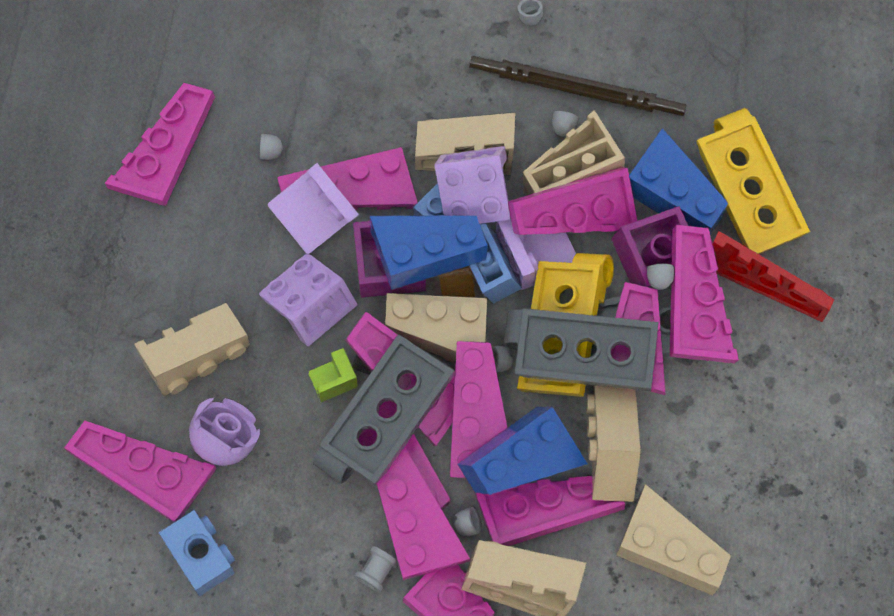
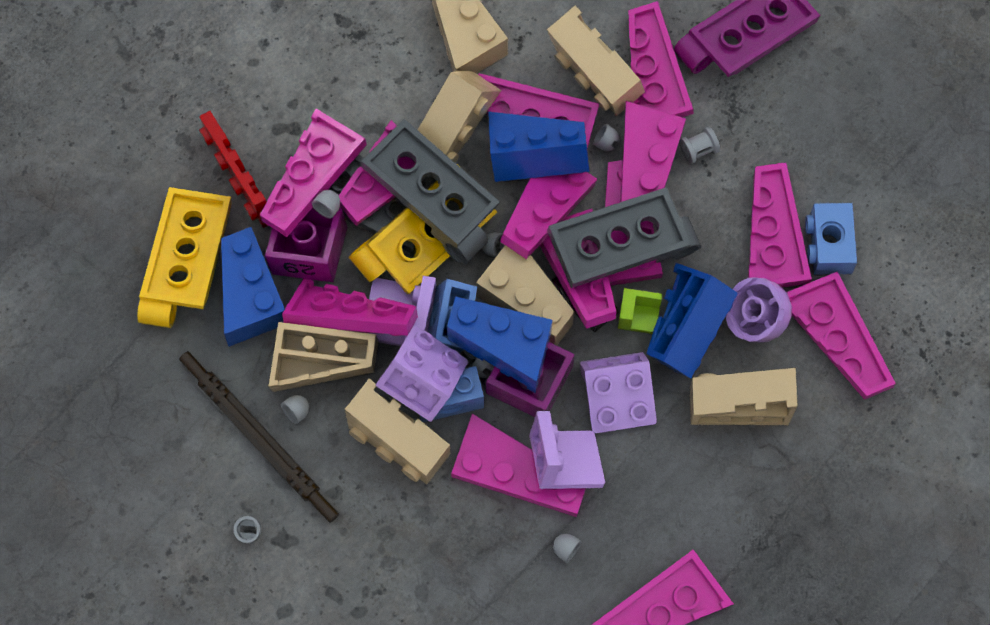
camera: 145 degrees left, 0 degrees up
none -> blue wedge [646,263,738,378]
none -> dark pink wing [748,162,812,287]

